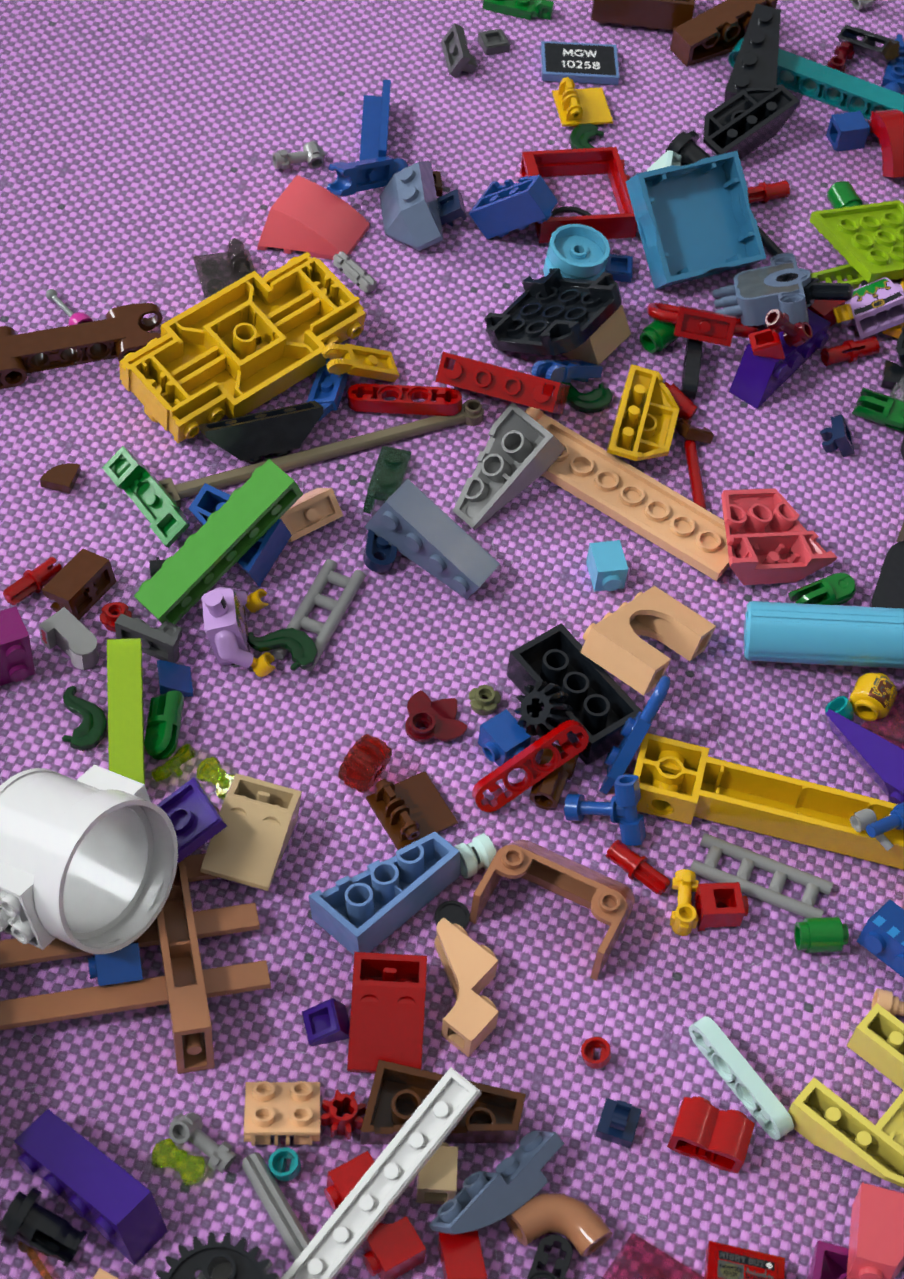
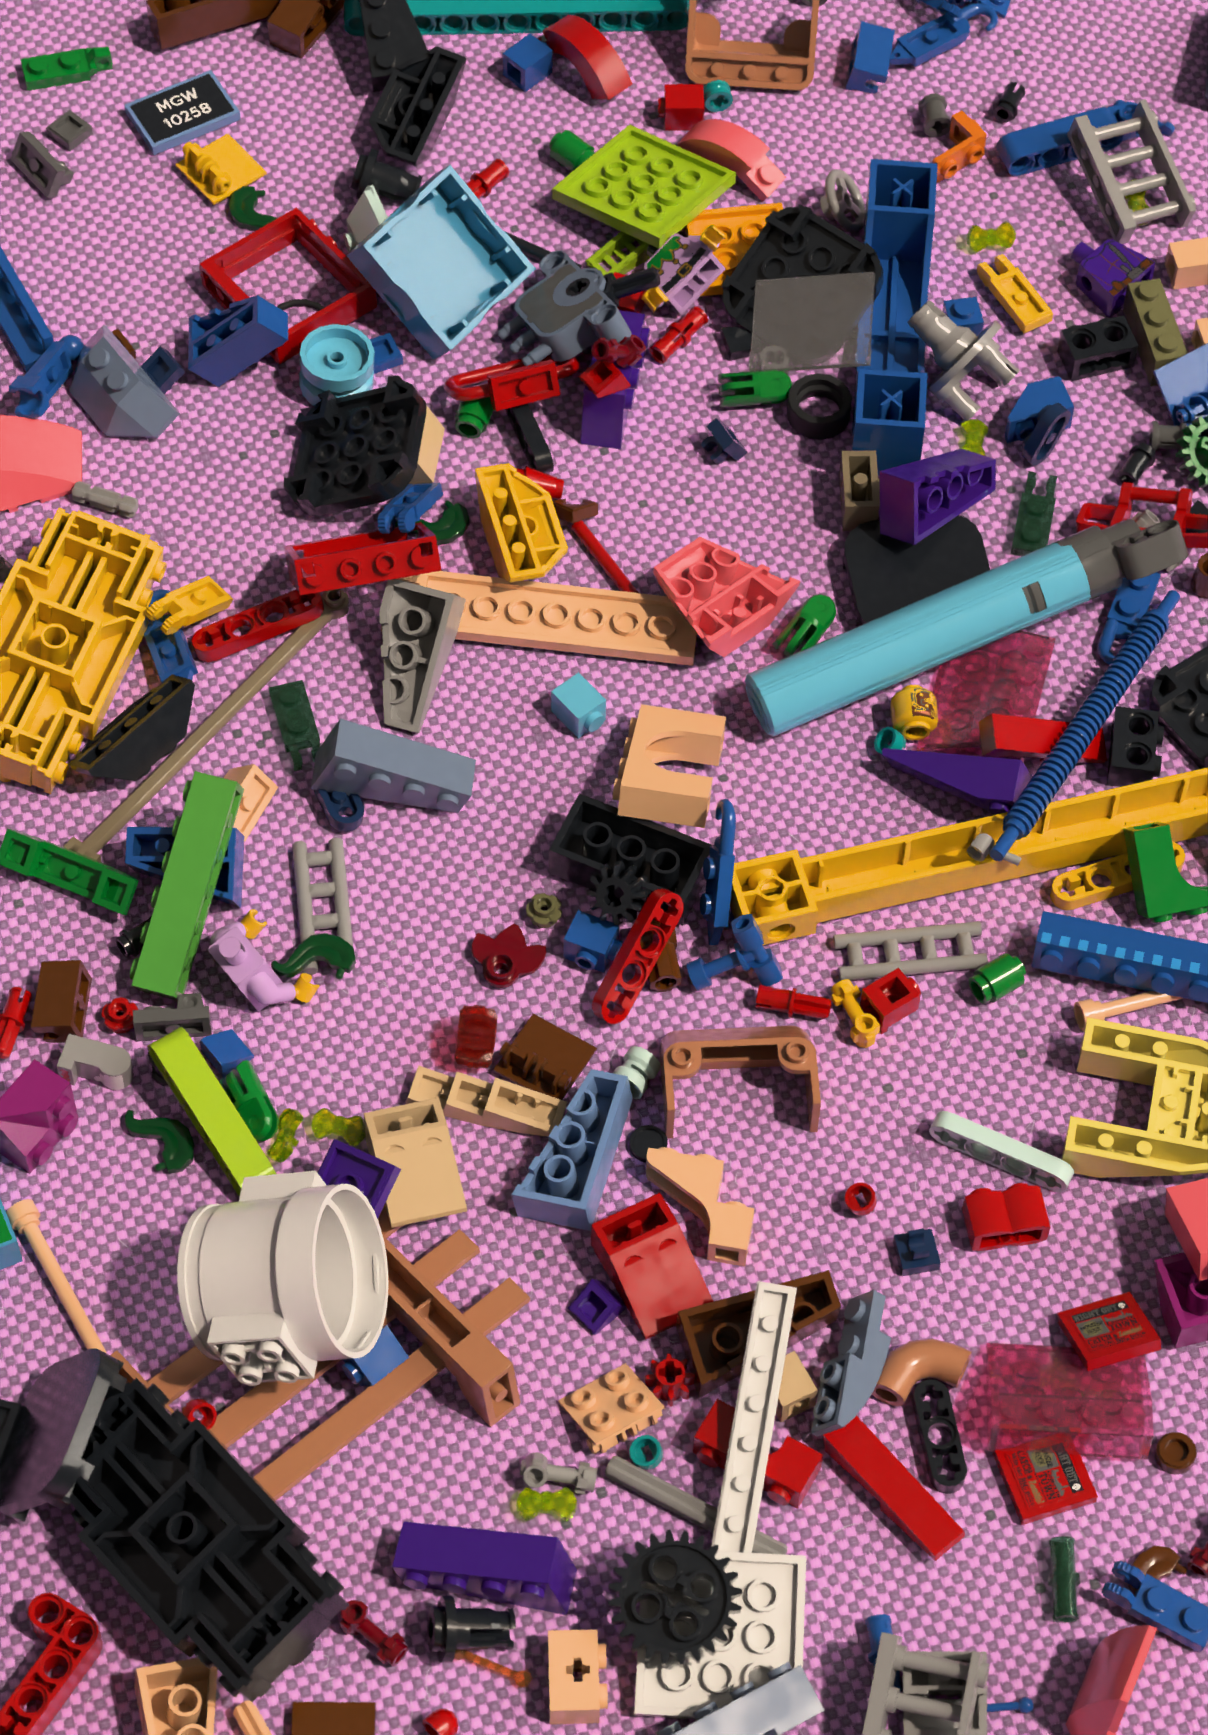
camera: 25 degrees left, 5 degrees up
none -> tan slope [405,1065,567,1137]

